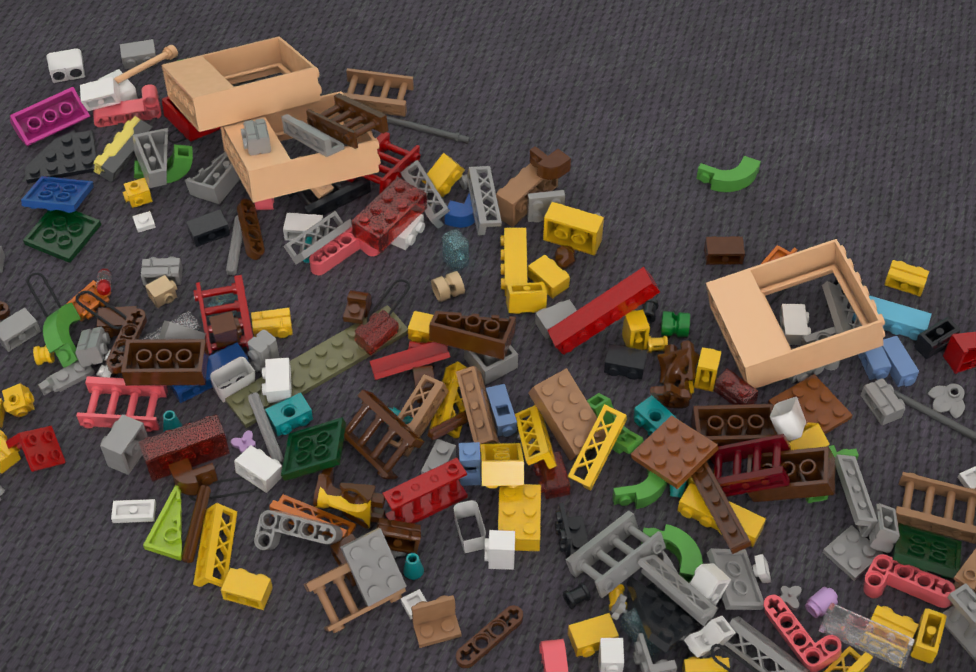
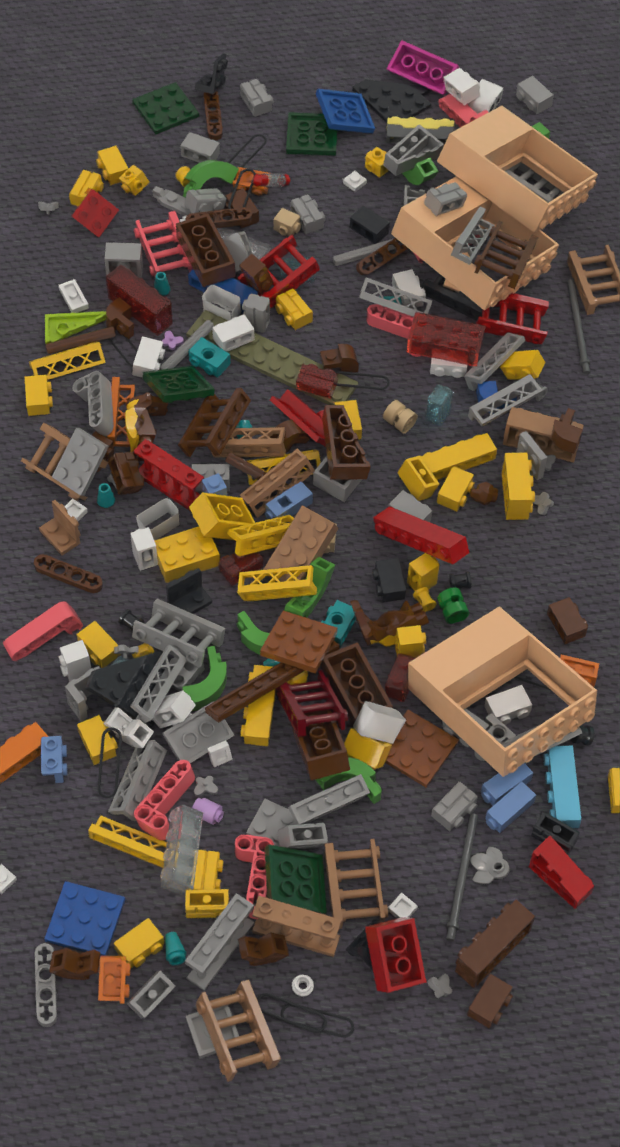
camera: 65 degrees right, 5 degrees up
white piece [46,49,85,83] -> none
light nougat piece [114,45,178,84] -> none

